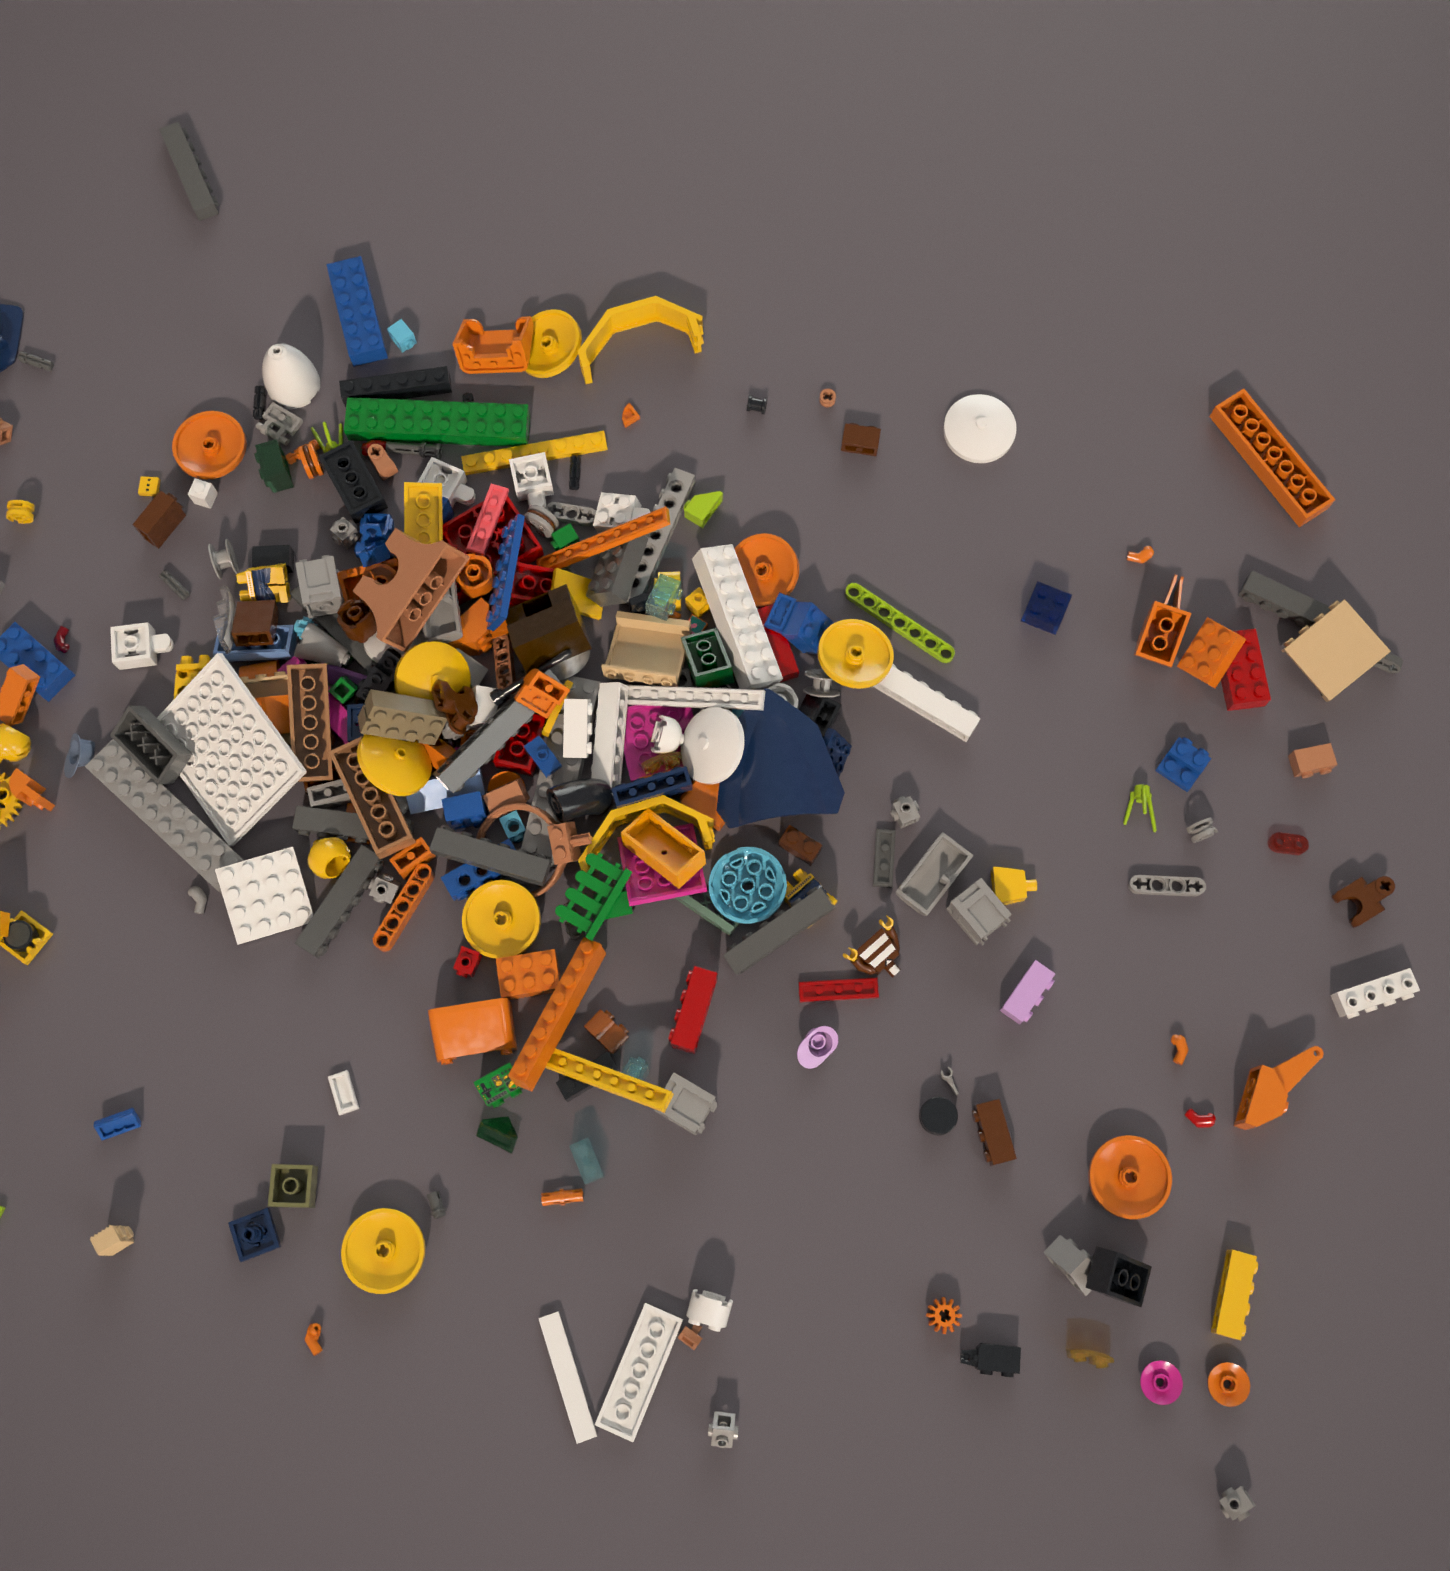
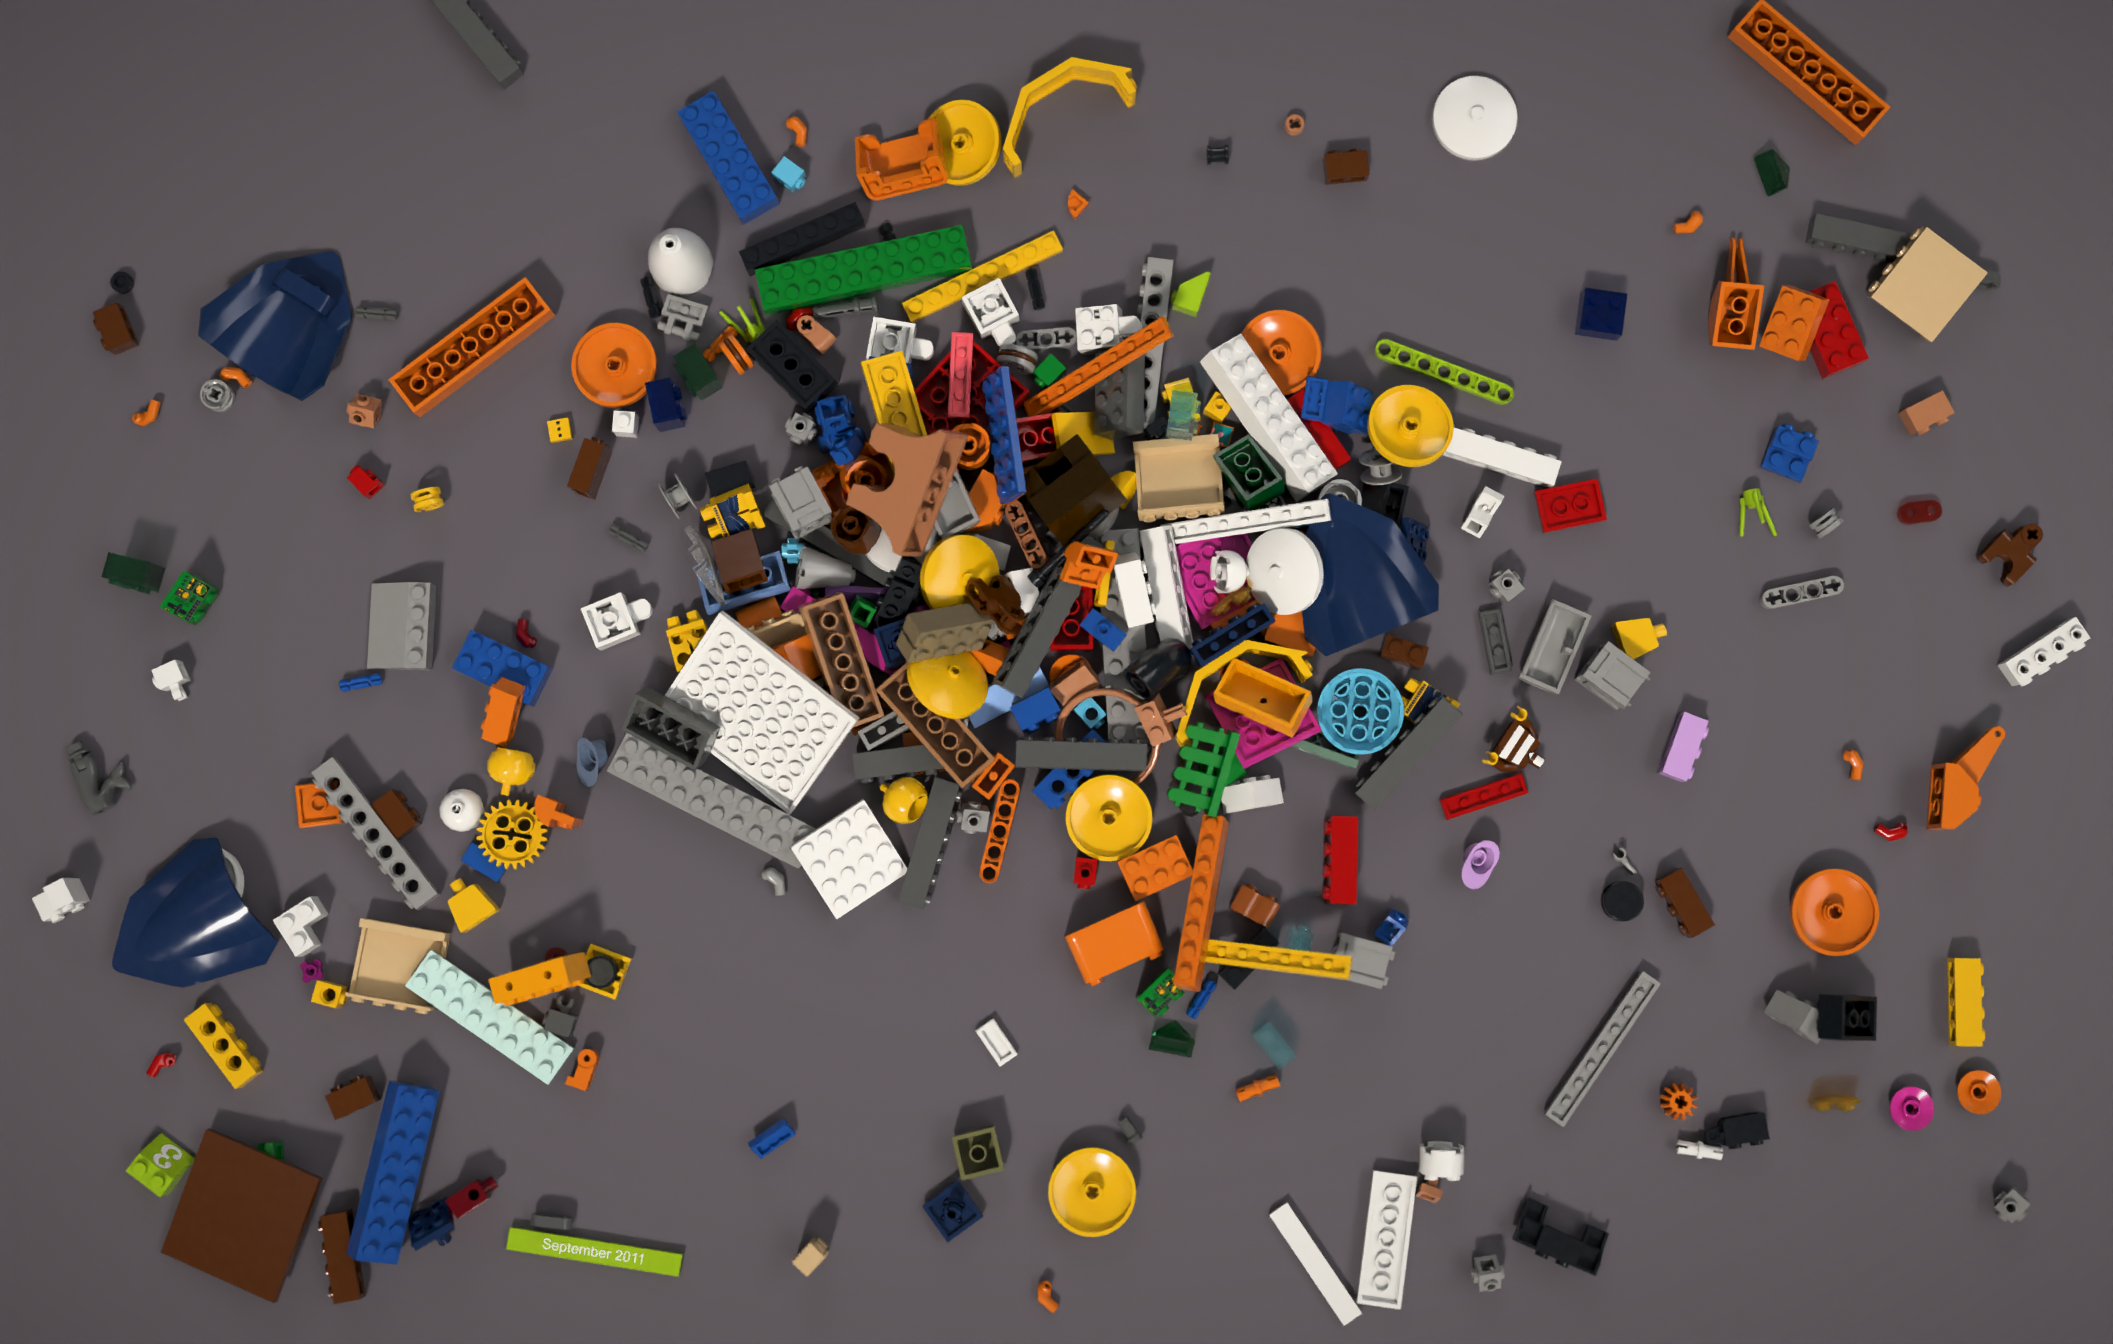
camera: 15 degrees left, 10 degrees up
none -> orange brick [388,277,556,418]
none -> clear blue brick [645,377,687,432]
none -> orange arm [786,116,807,147]
none -> yellow brick [1111,471,1137,510]
none -> blue axle [1186,979,1217,1019]
none -> white brick [1221,775,1284,814]
none -> blue bracket [1374,908,1409,946]
none -> white brick [1461,486,1504,539]
none -> black bracket [1512,1197,1609,1276]
none -> red plate [1534,478,1607,534]
none -> light grey plate [1544,971,1661,1127]
none -> white pin [1676,1140,1723,1160]
none -> clear green slope [1753,149,1790,197]

